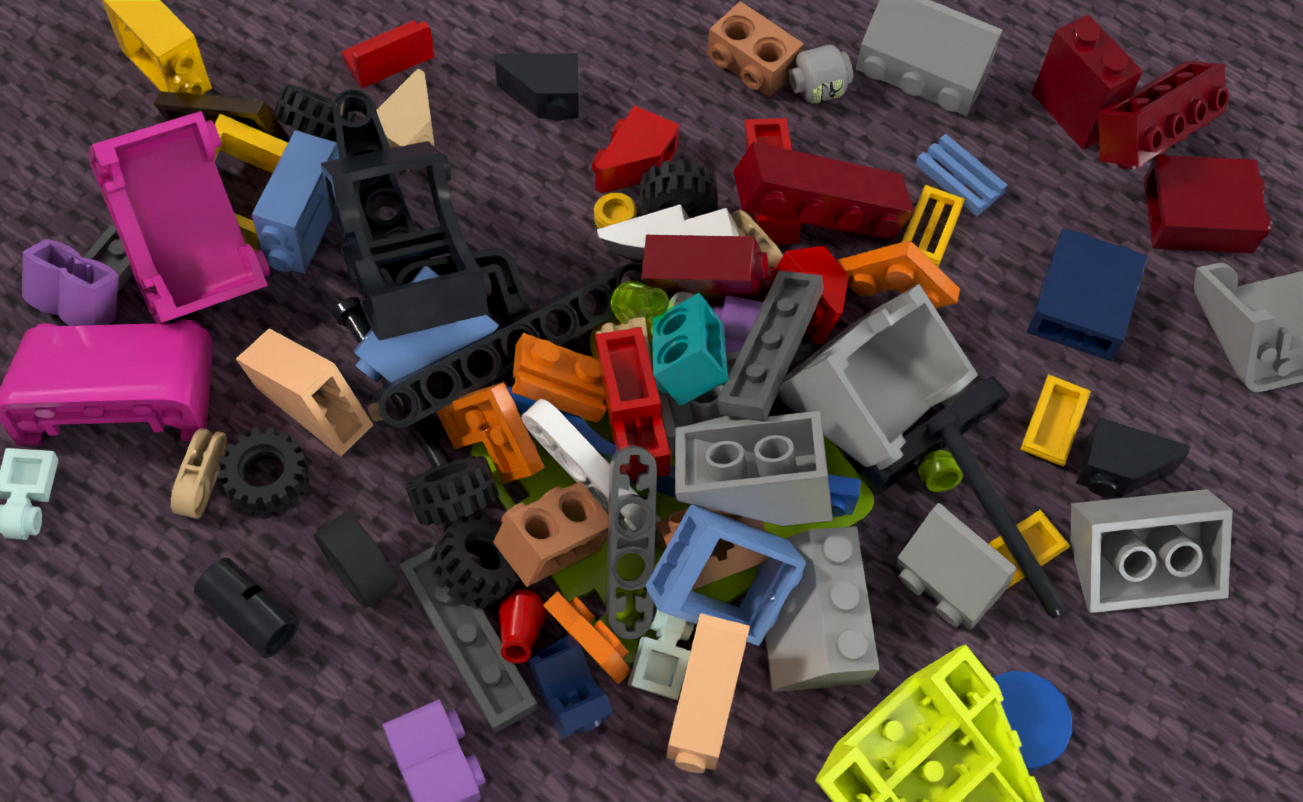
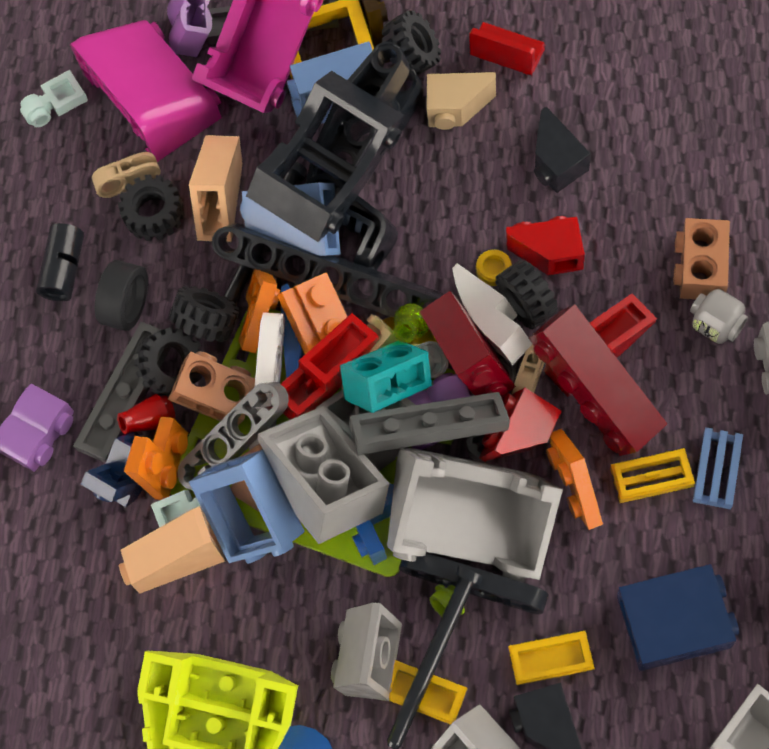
camera: 70 degrees right, 5 degrees up
light grey slope [755,526,879,692] -> none

